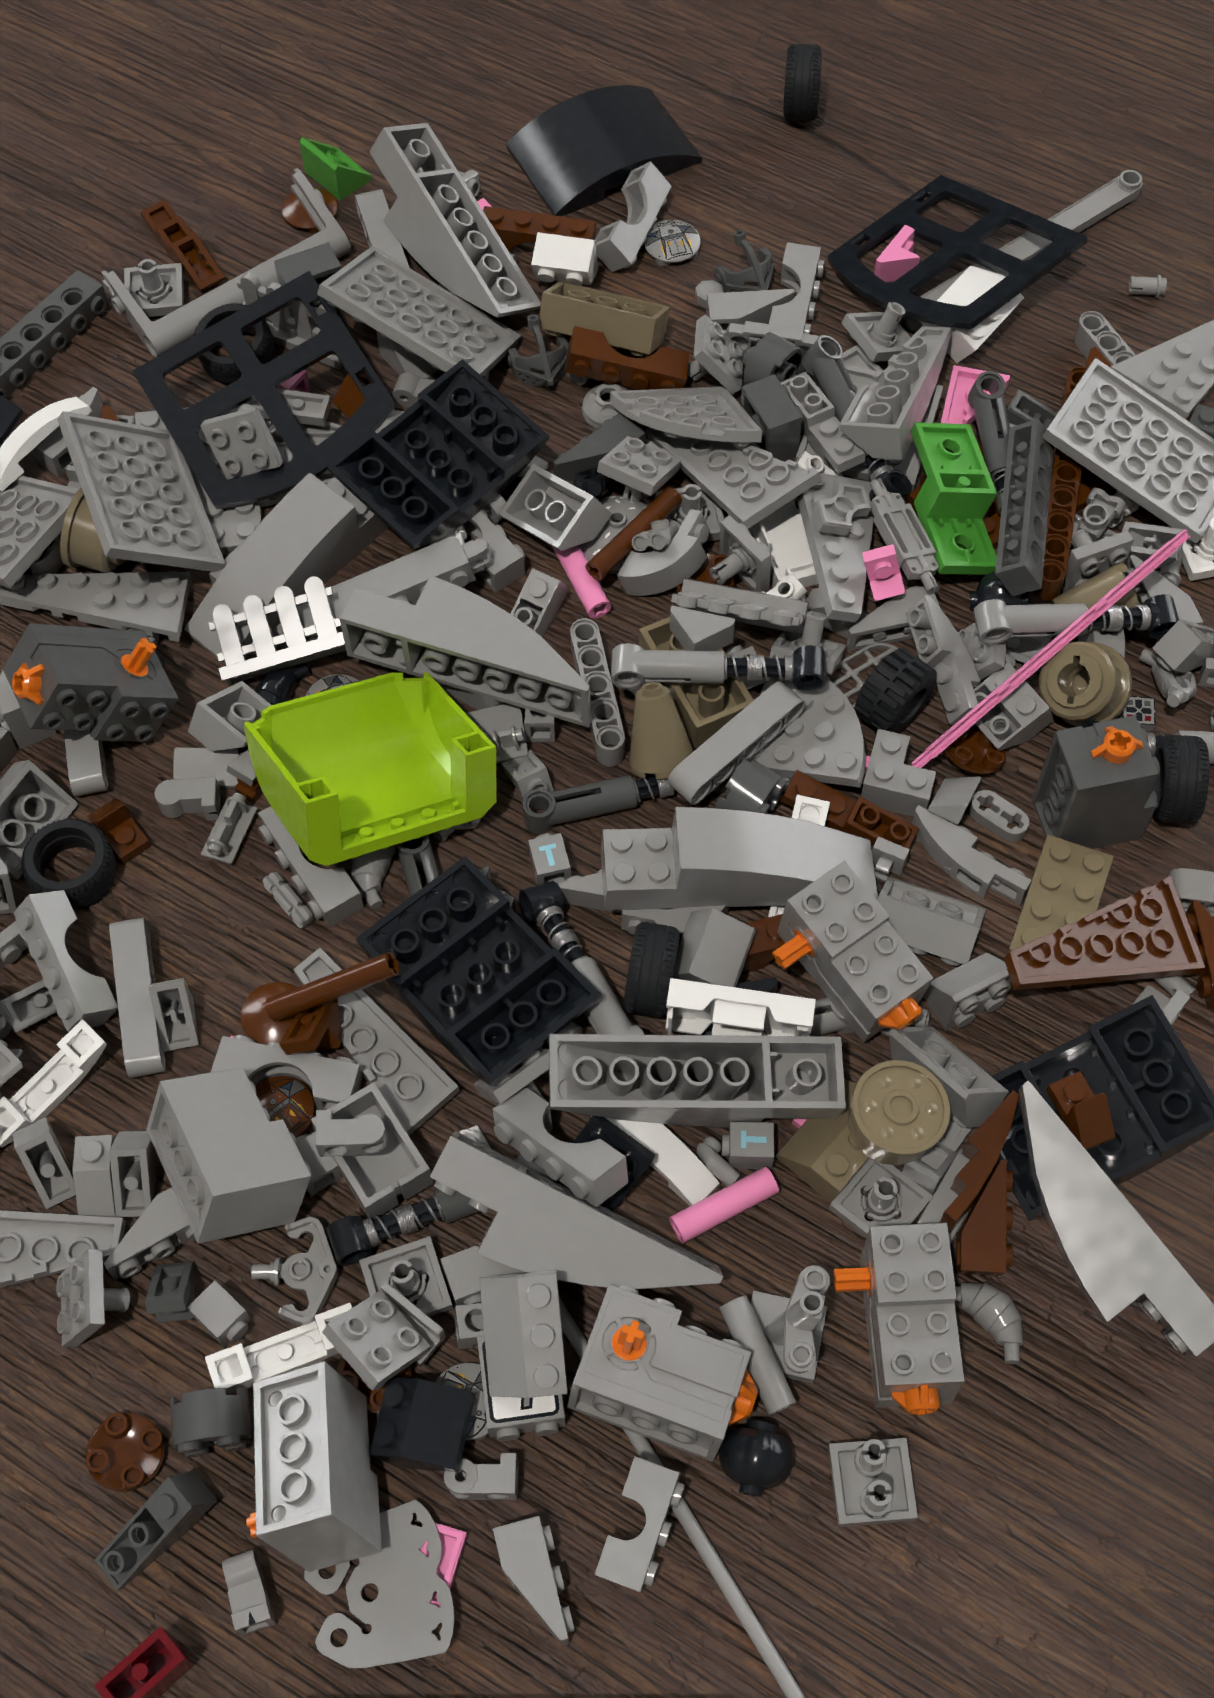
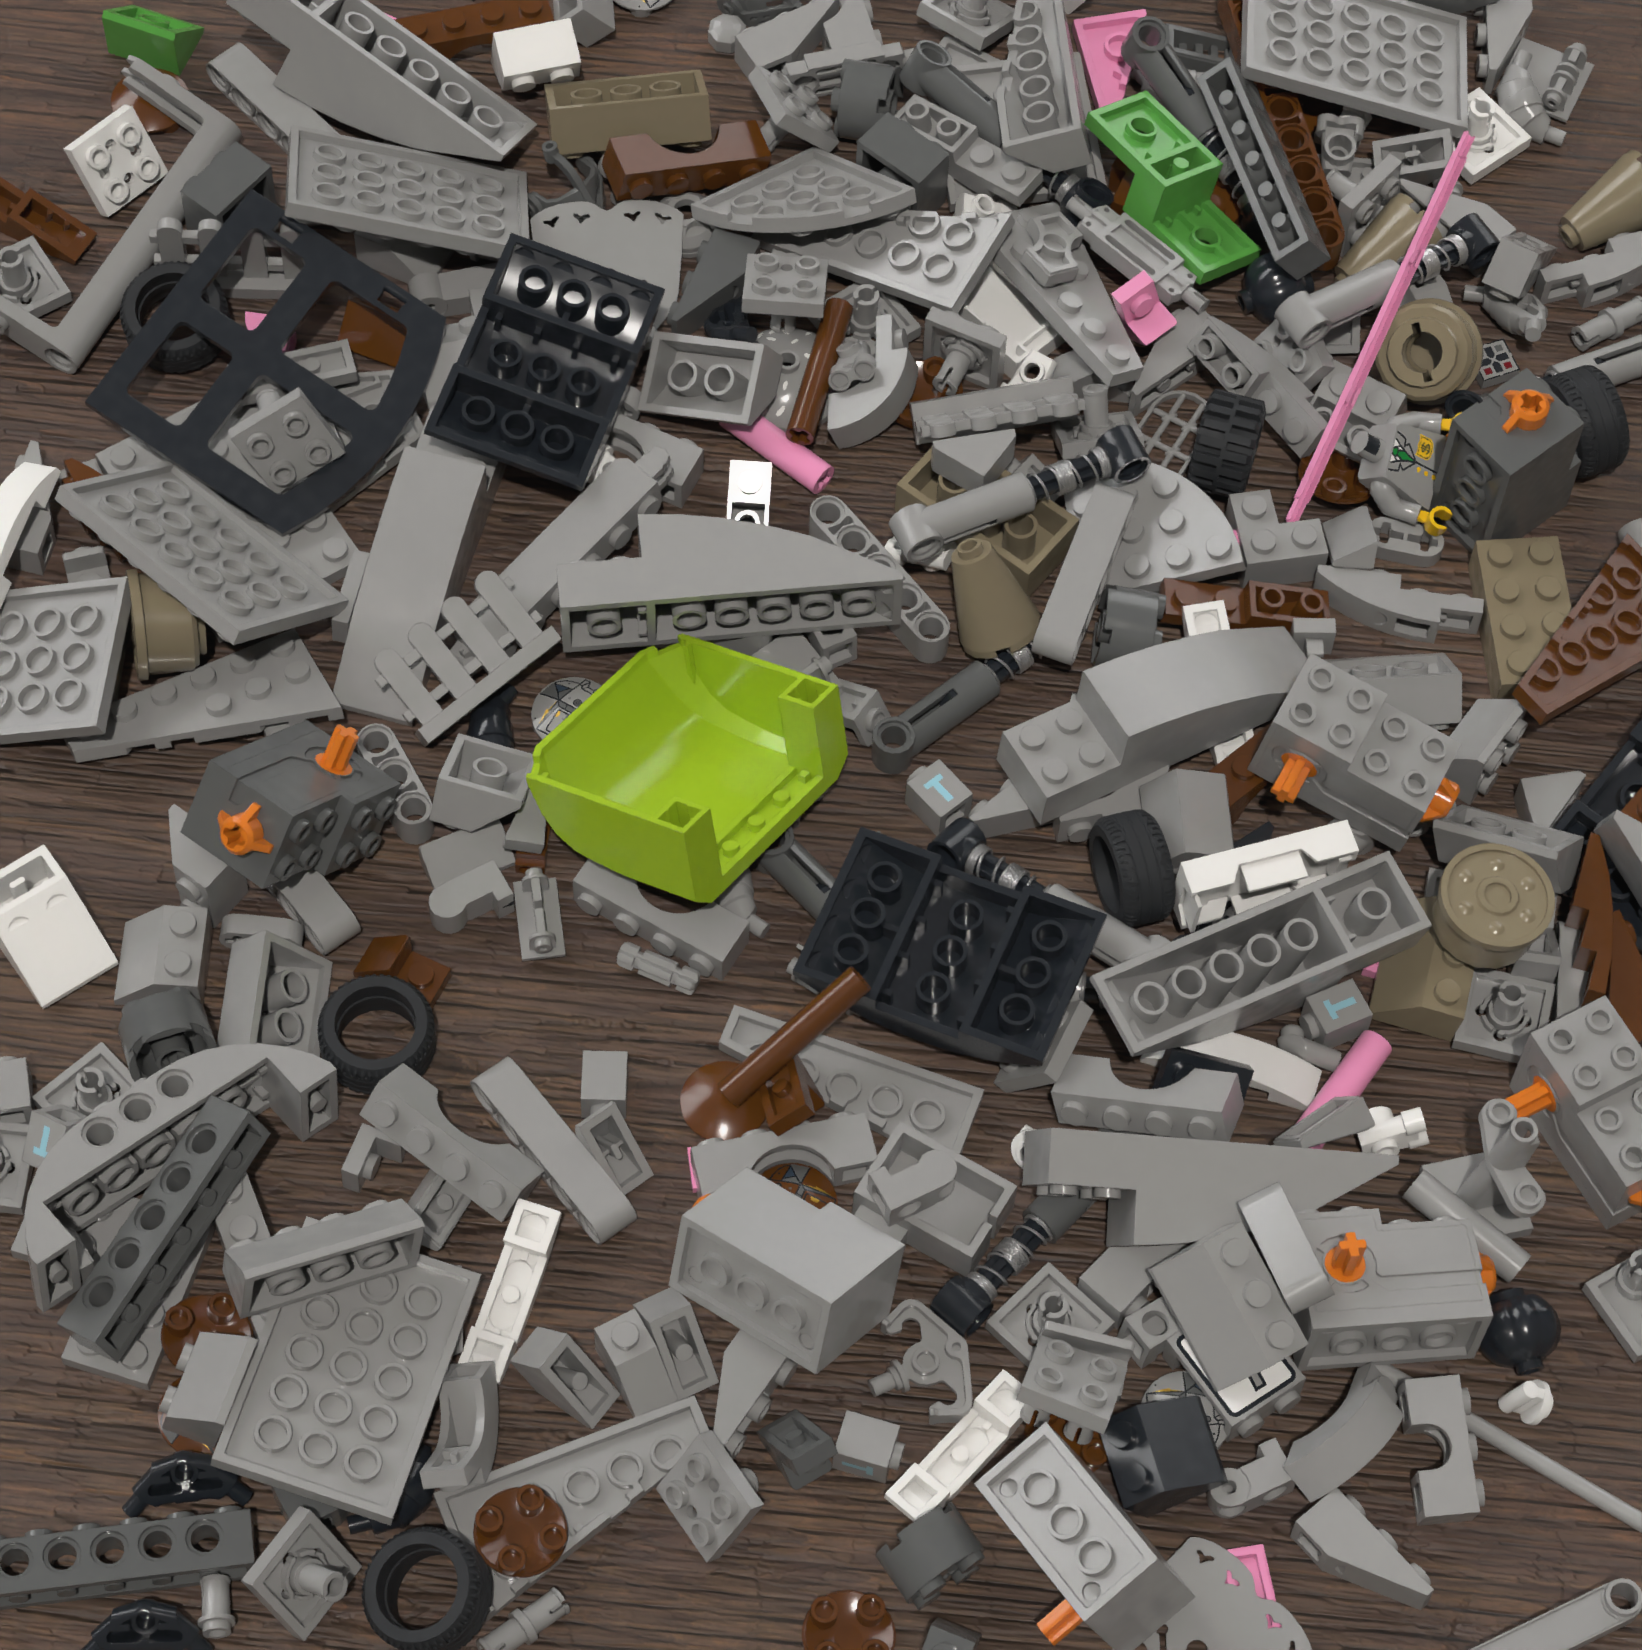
camera: 30 degrees left, 0 degrees up
none -> white plate [63,104,168,217]
none -> light grey beam [219,913,305,949]
none -> light grey beam [357,723,435,845]
none -> light grey piece [530,200,684,330]
none -> light grey brick [581,1050,628,1119]
none -> light grey beam [1238,1182,1335,1315]
none -> light grey slope [1273,1096,1375,1148]
none -> light grey arch [1283,1362,1404,1503]
none -> light grey torso [1351,411,1462,536]
none -> white plate [1357,1106,1430,1155]
none -> white plate [1498,1379,1553,1426]
none -> light grey slope [1513,770,1586,828]

